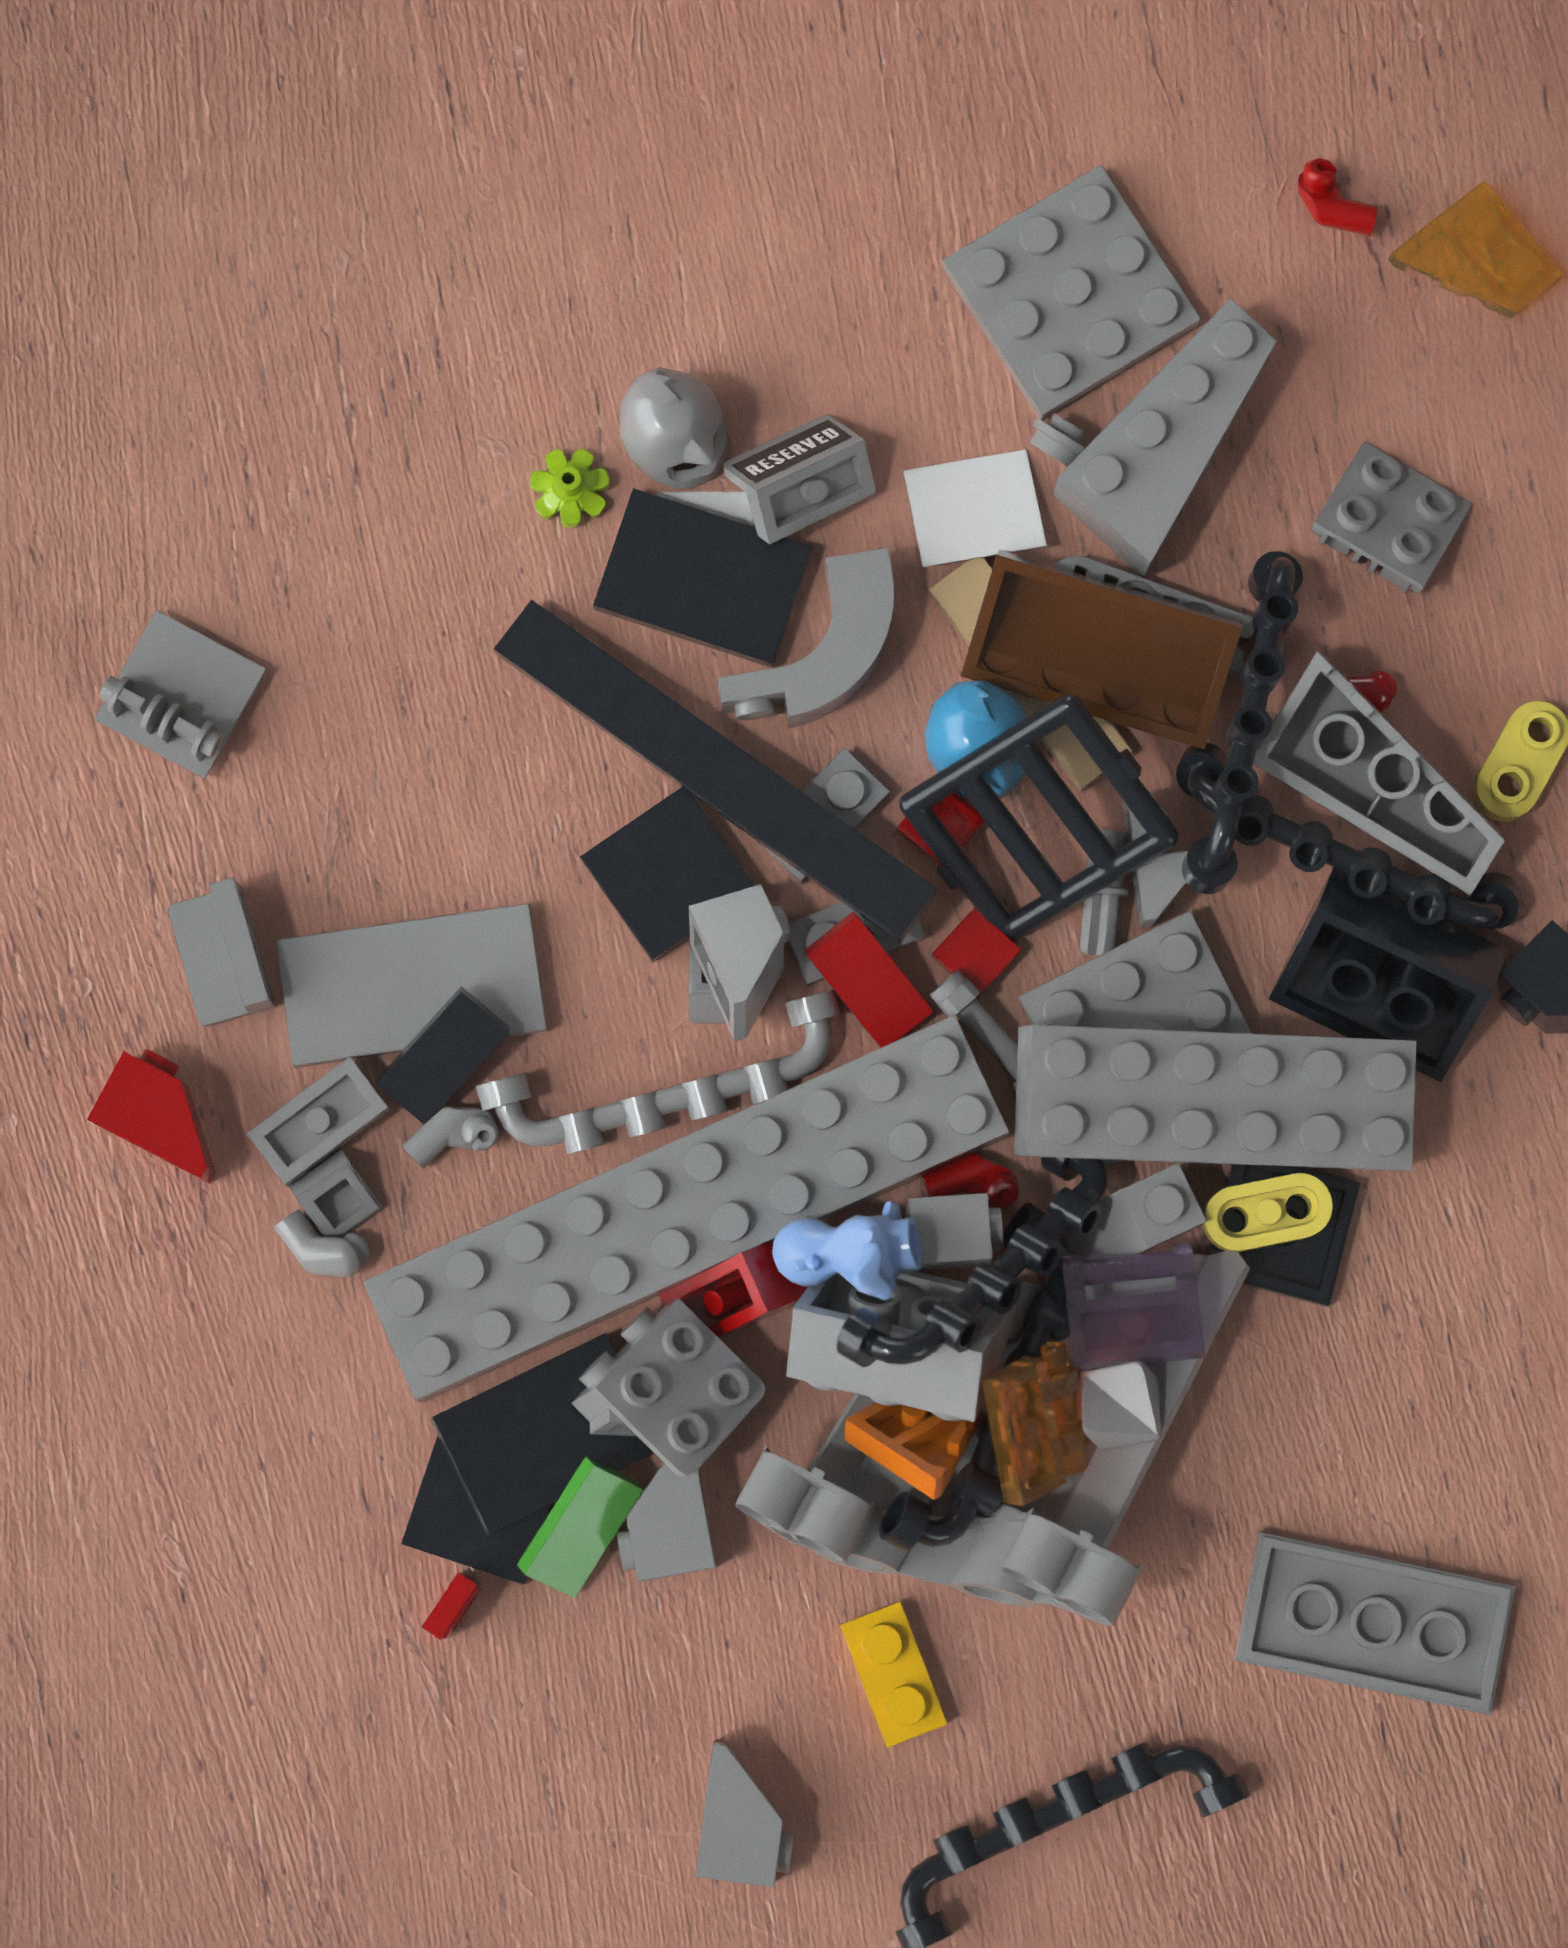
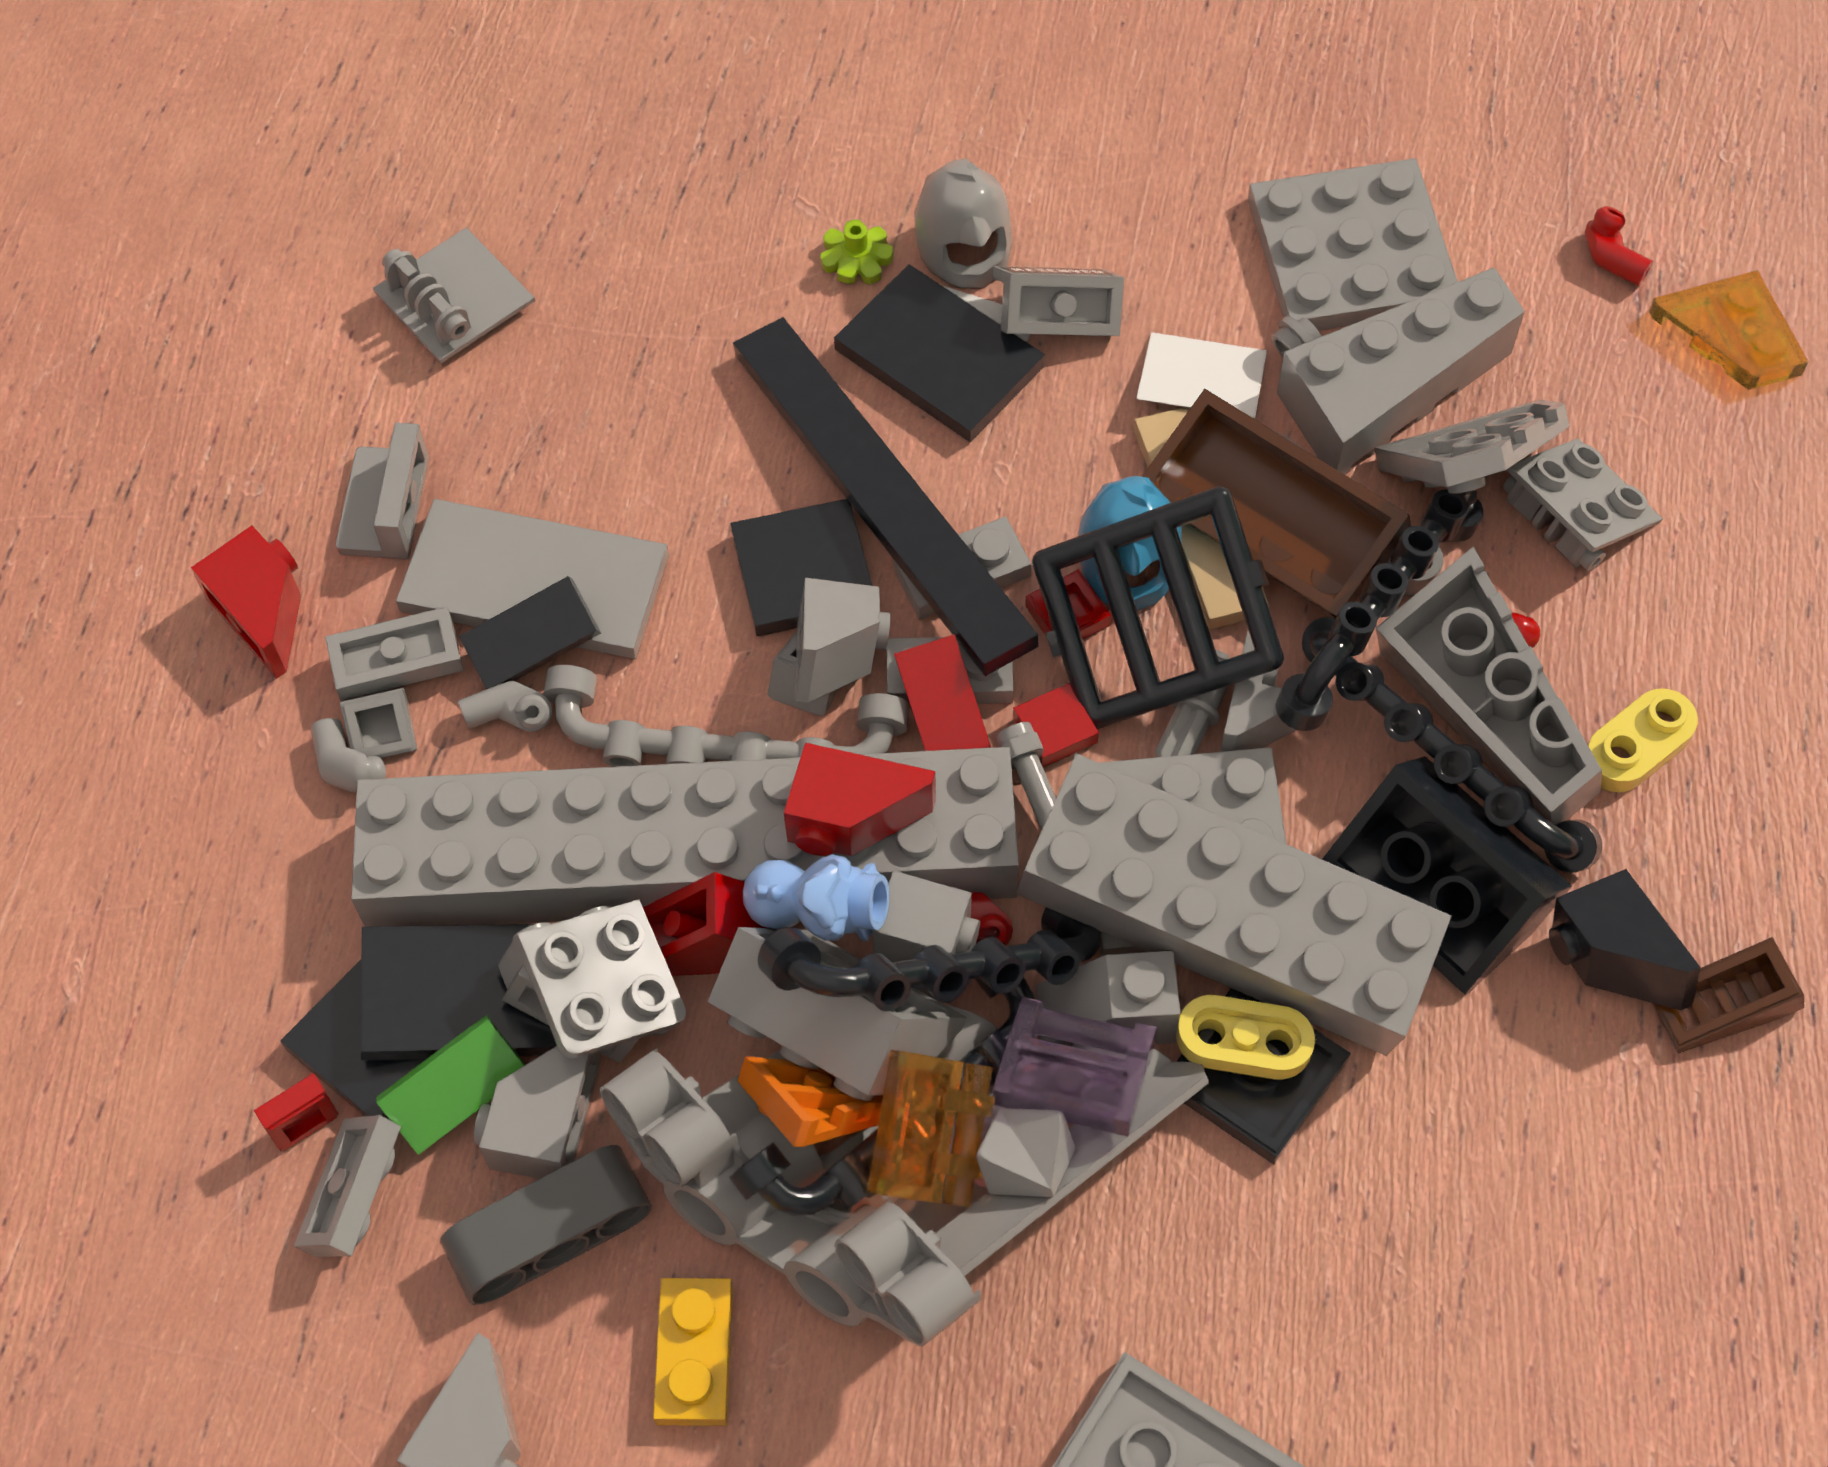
camera: 25 degrees right, 20 degrees down
light grey arch [717,548,894,728] -> none
none -> light grey plate [293,1115,401,1257]
none -> dark grey beam [440,1145,652,1305]
none -> red slope [784,742,936,856]
none -> light grey plate [1374,400,1570,493]

